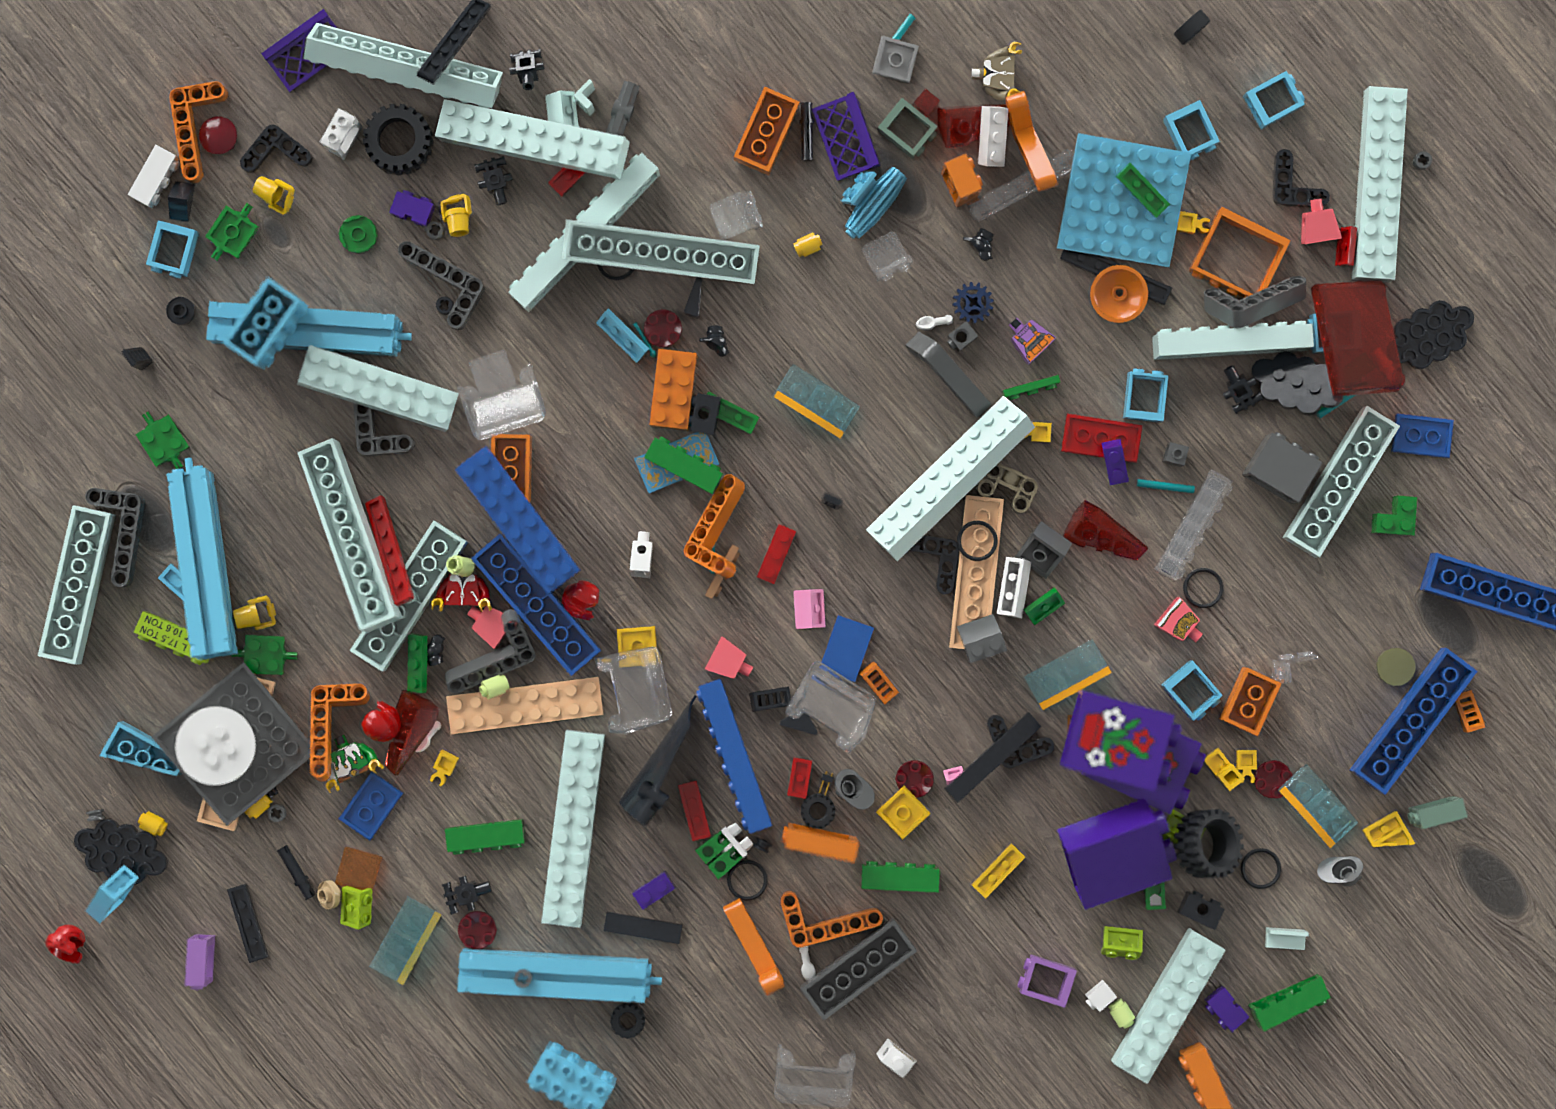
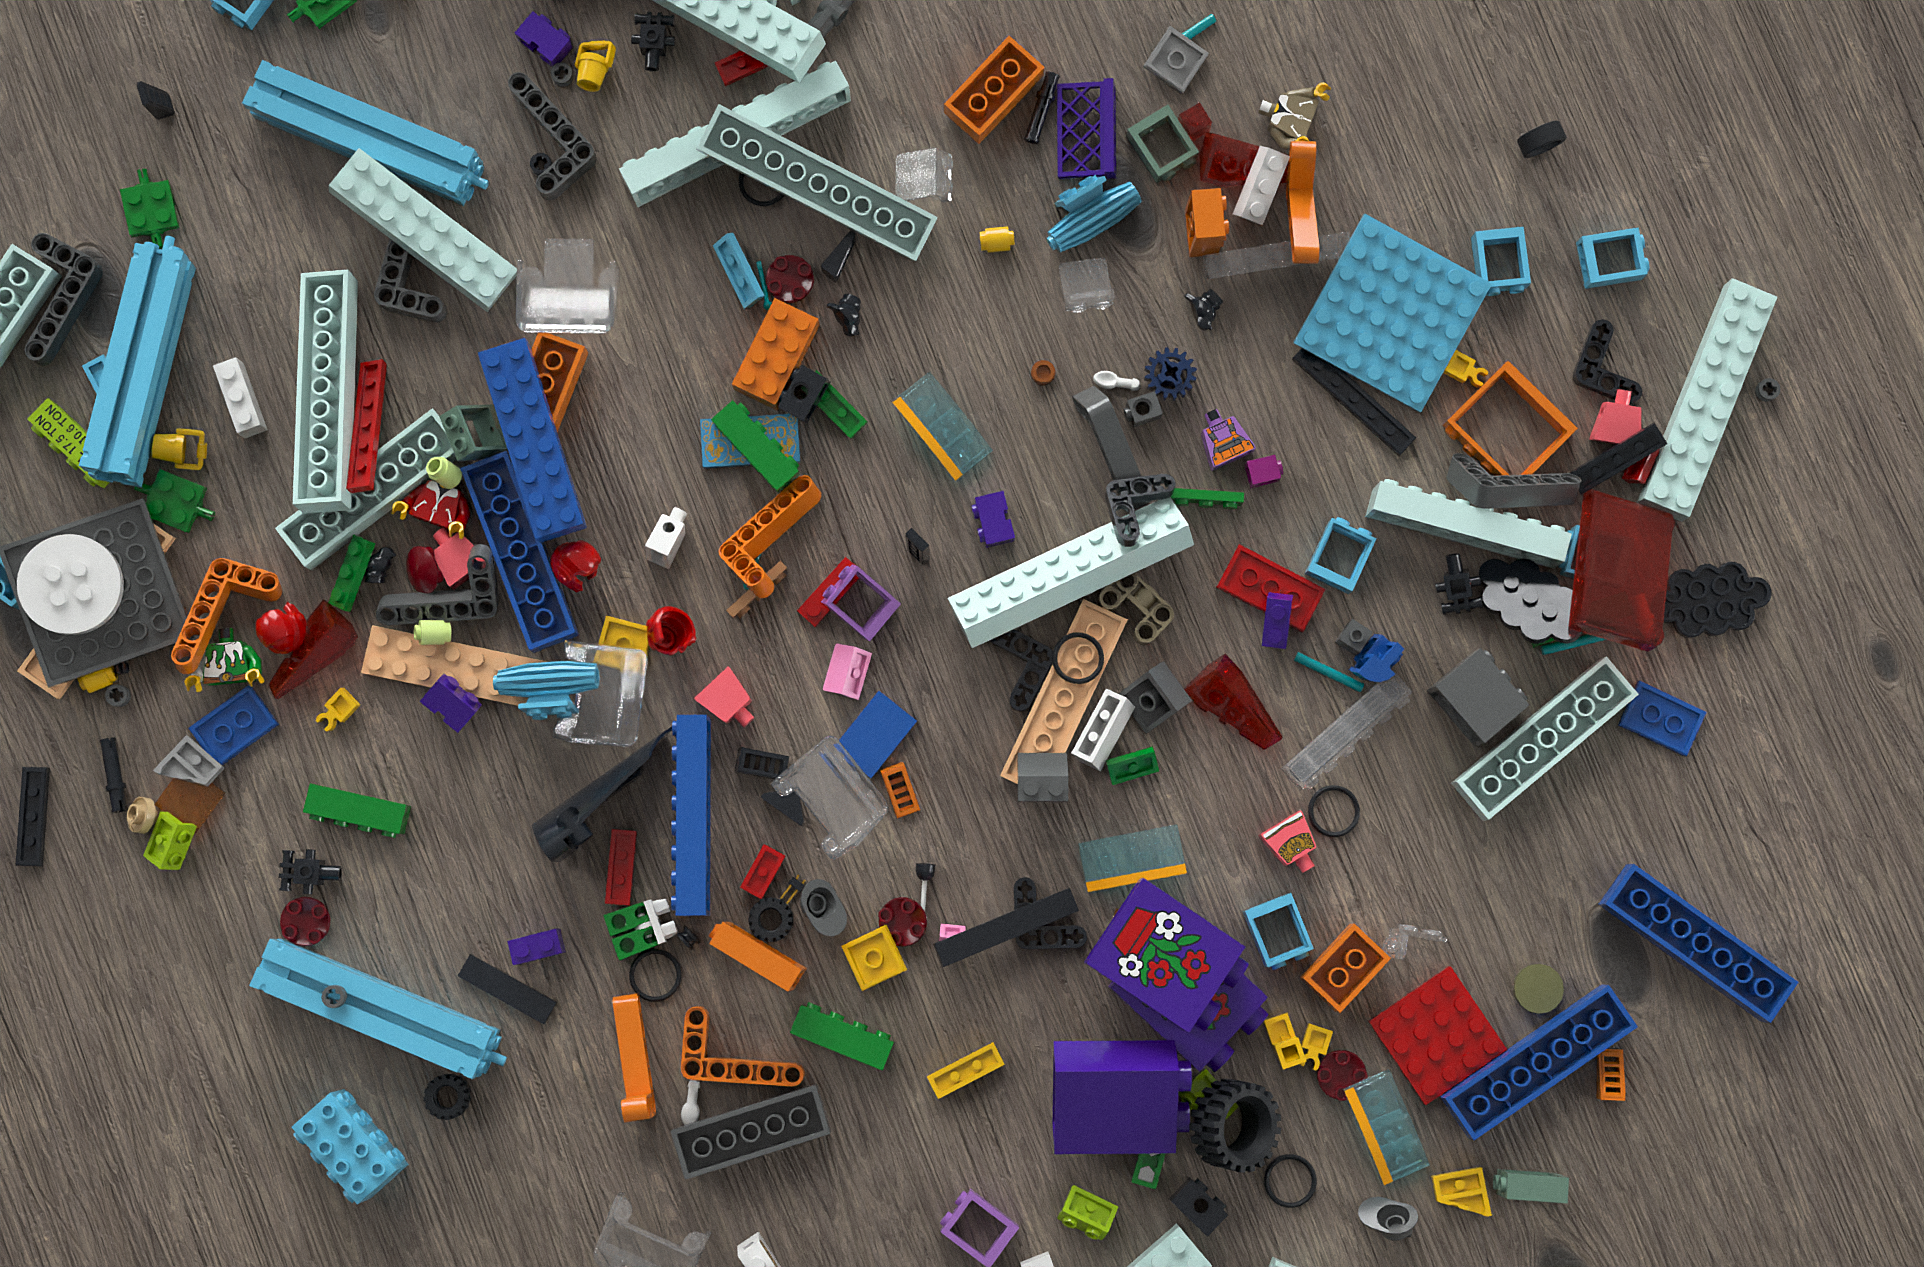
camera: 20 degrees right, 5 degrees down
black plate [166,297,195,325] -> none
medium azure brick [223,278,309,369] -> none
green tile [339,215,378,254] -> none
clear light blue slope [369,896,442,985] -> none
white piece [414,721,441,753] -> none
light aqua brick [541,730,605,928] -> none
yellow plate [1025,422,1052,443] -> none
orange dish [1090,265,1148,323] -> none
green plate [1116,163,1170,218] -> none
green brick [1371,496,1417,536] -> none
none -> light grey wing [153,735,225,787]
none -> white brick [213,357,267,438]
none -> dark red dish [406,546,443,594]
none -> dark purple brick [420,674,482,733]
none -> sand green window [439,404,508,461]
none -> medium azure plate [493,661,600,720]
none -> red helmet [646,606,696,656]
none -> medium lavender window [821,564,901,641]
none -> black hinge [915,863,936,918]
none -> dark purple brick [971,491,1015,548]
none -> dark orange tile [1031,360,1055,386]
none -> black beam [1105,474,1176,547]
none -> magenta brick [1244,455,1283,489]
none -> blue brick [1349,634,1404,682]
none -> red plate [1368,966,1507,1105]
none -> black tile [1569,422,1667,495]

